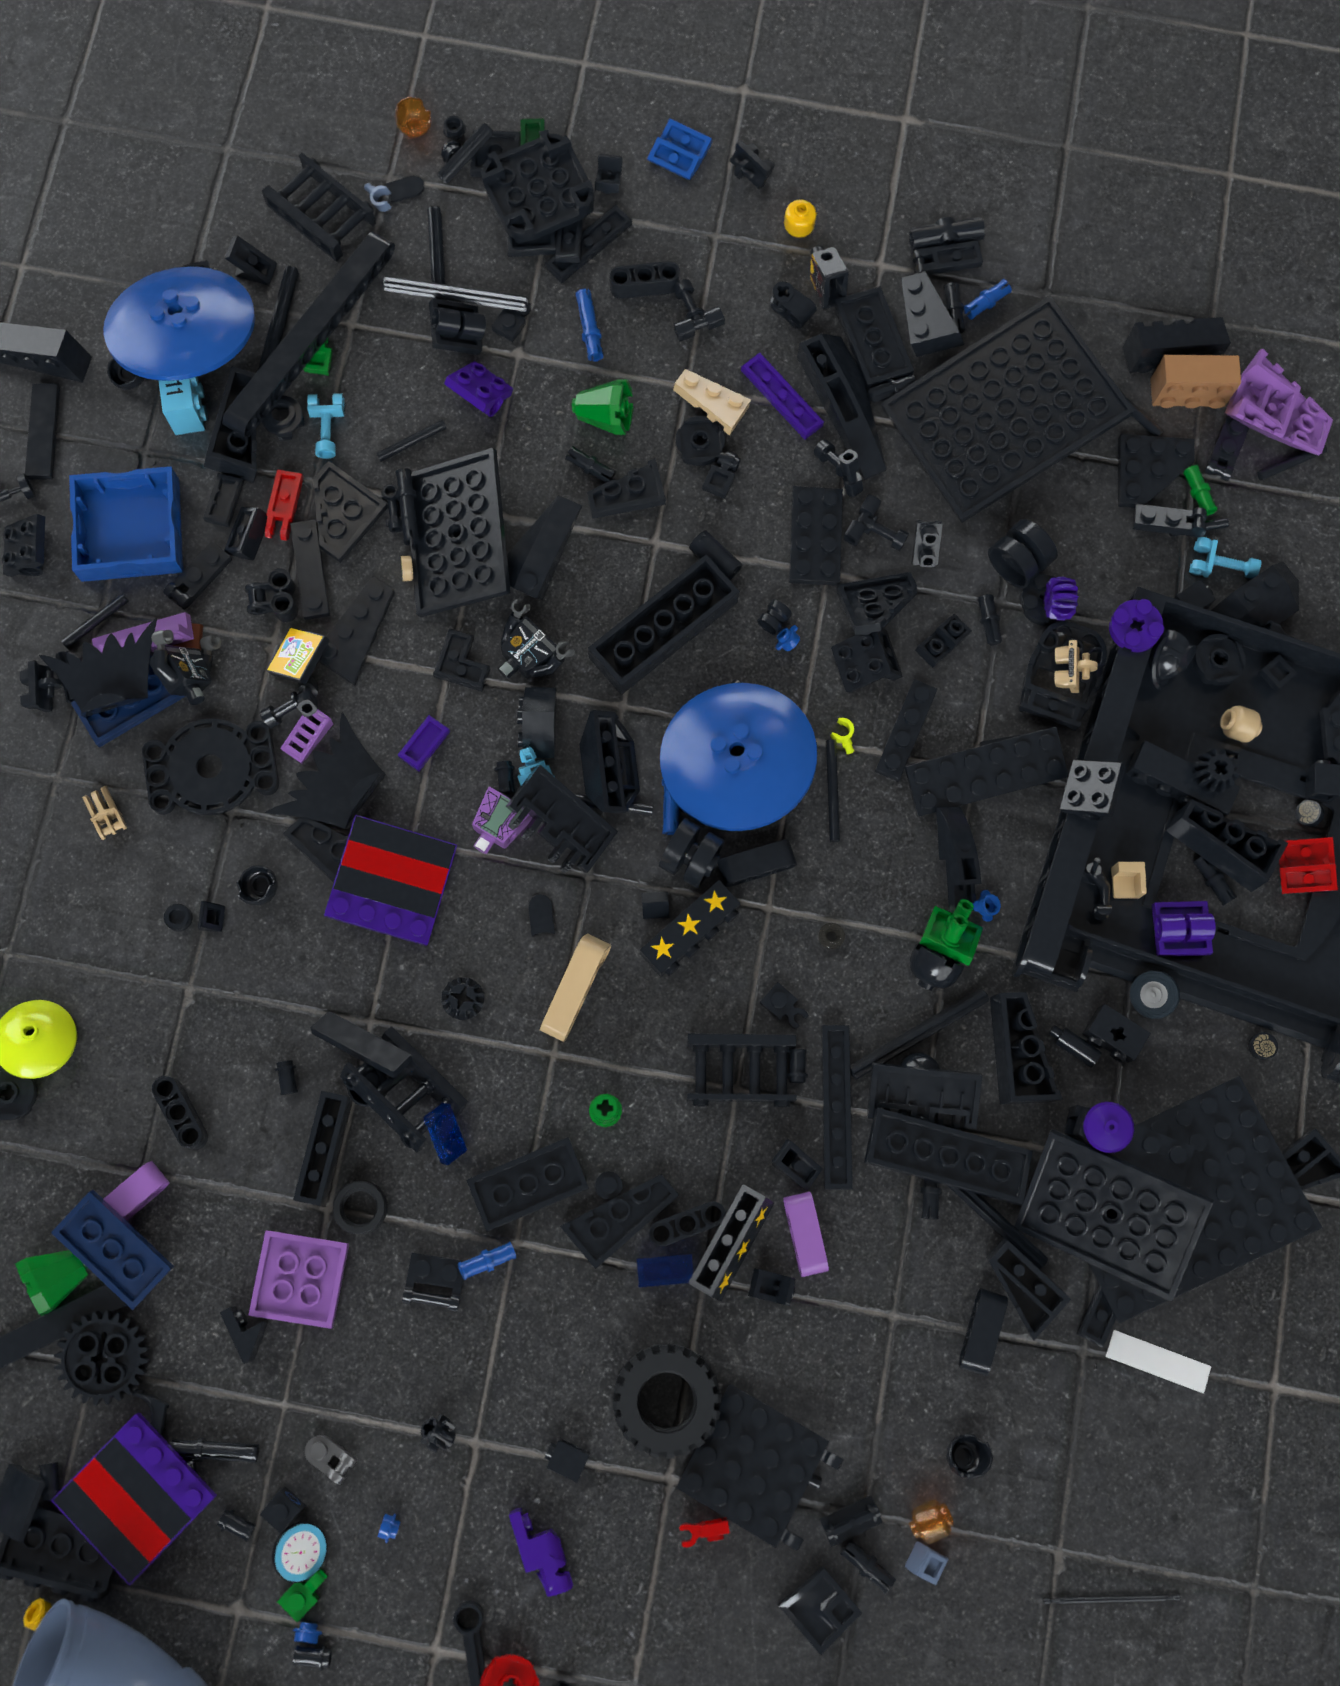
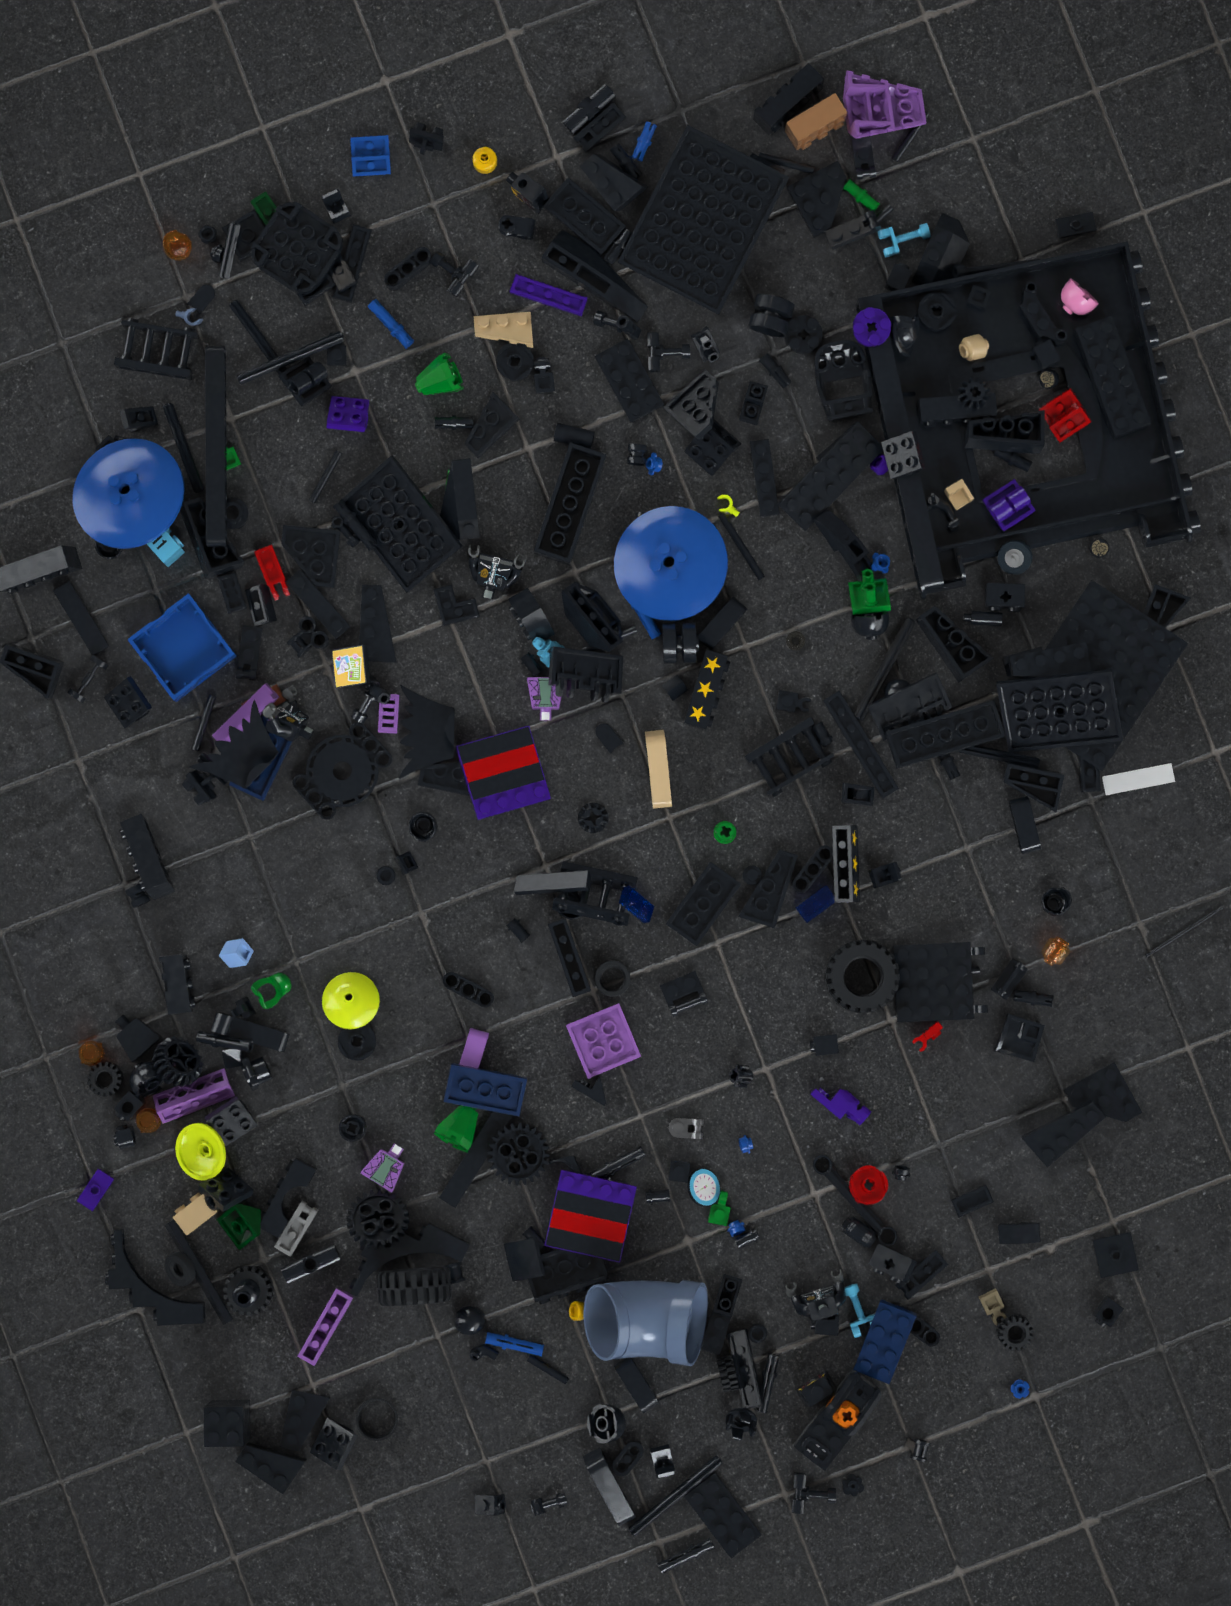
camera: 25 degrees left, 10 degrees up
tan arm [82,786,127,840] -> none
medium azure bar [307,393,344,459] -> none
dark purple tile [398,715,450,772] -> none
tan tile [401,556,413,581] -> none
blue pin [458,1242,516,1280] -> none
medium lavender beam [783,1192,829,1277] -> none
sand blue slope [905,1541,948,1585] -> none
dark purple gear [1043,577,1079,621] -> none
tan hips [1055,640,1098,693] -> none
dark purple piece [1084,1102,1134,1153] -> none
none -> dark purple tile [870,454,888,475]

